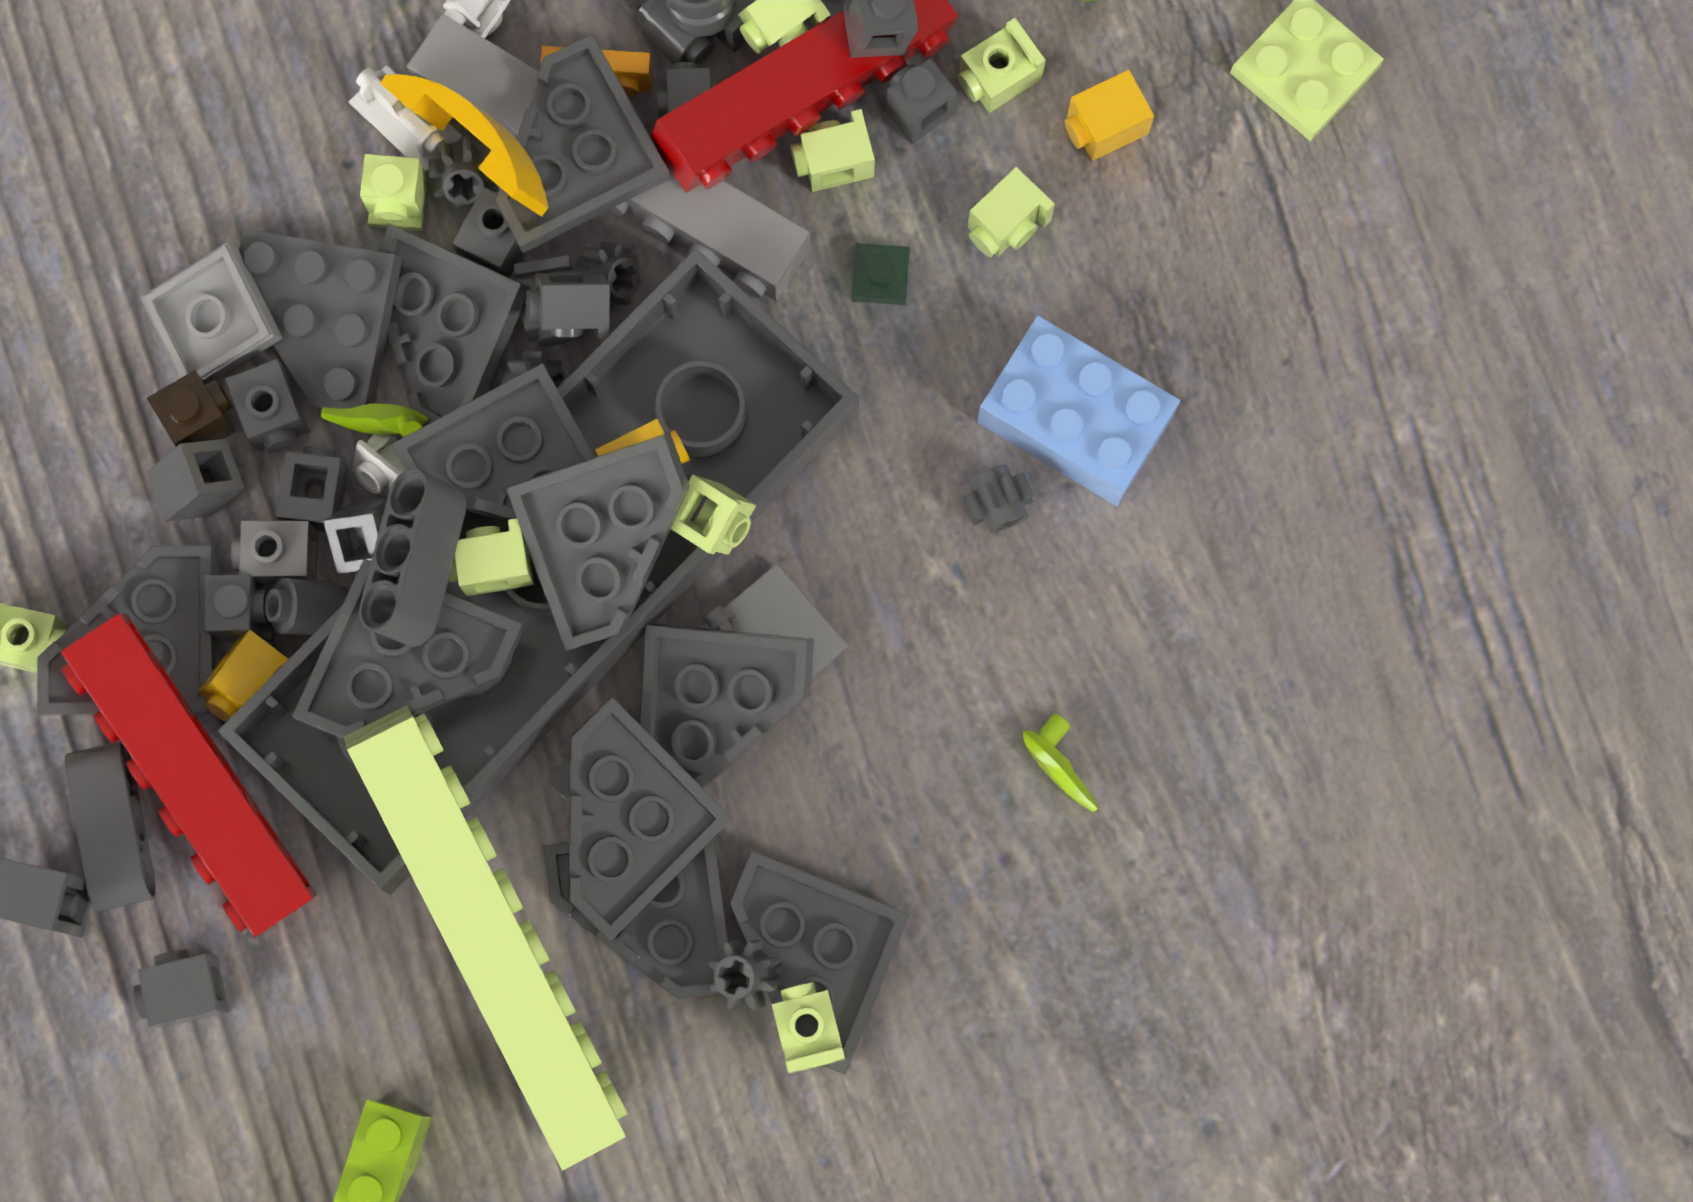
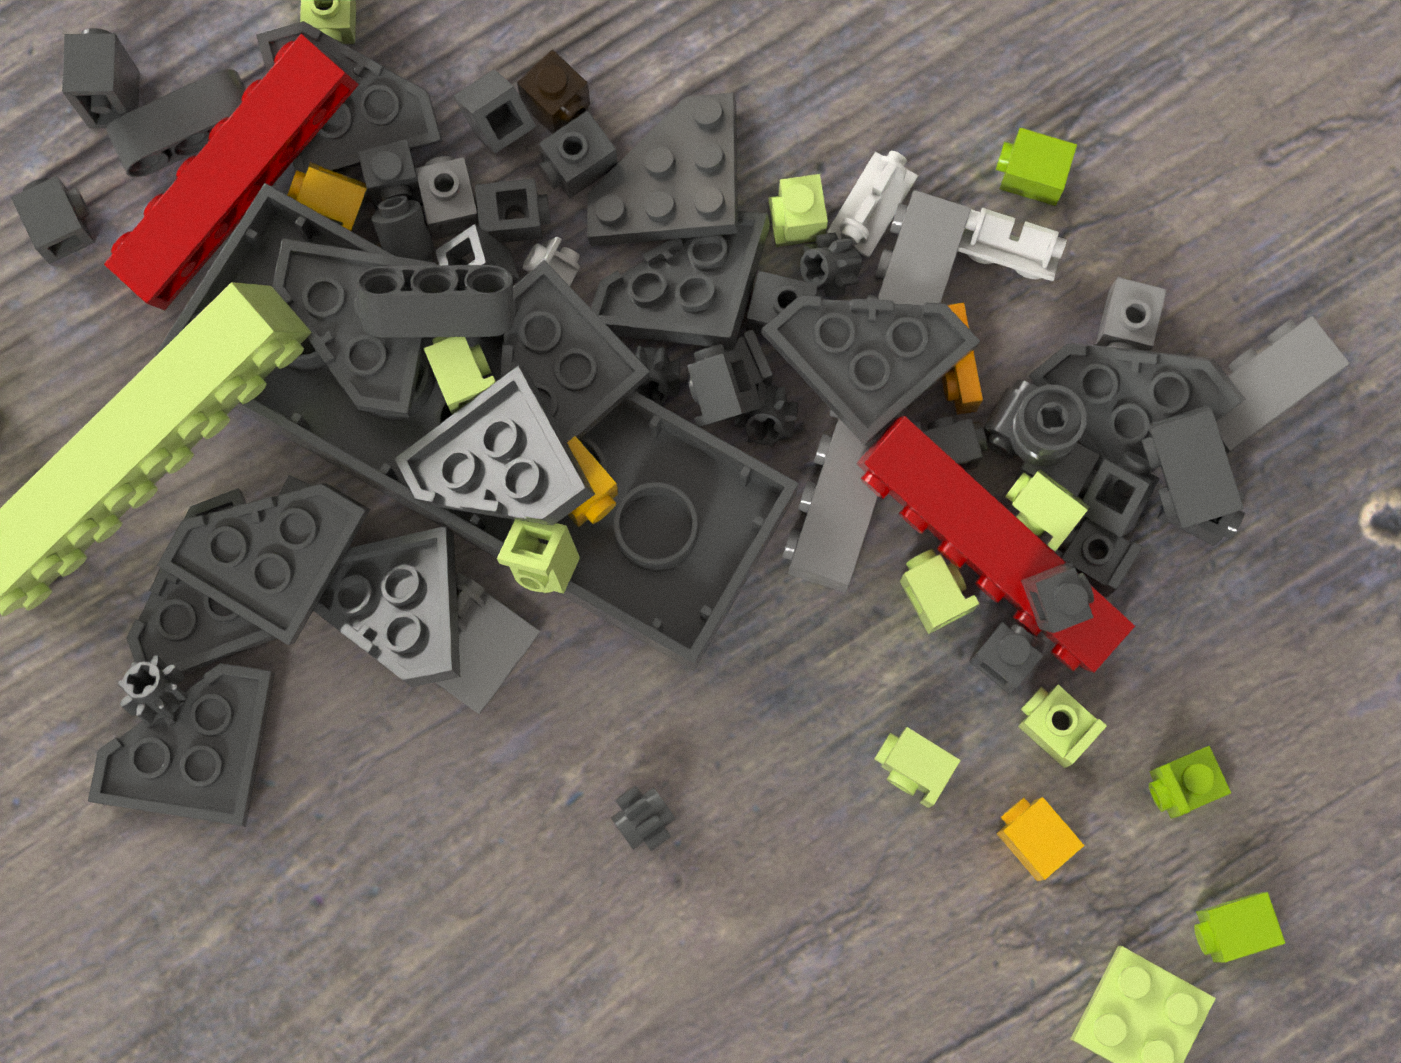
camera: 75 degrees right, 0 degrees up
light grey tile [140,242,283,384] -> none
lime bar [321,403,429,438] -> none
yellow slope [380,74,548,217] -> none
yellowish green brick [771,982,845,1074] -> none
clear green plate [852,243,910,305] -> none
light blue brick [977,315,1181,507] -> none
lime bar [1023,713,1099,813] -> none

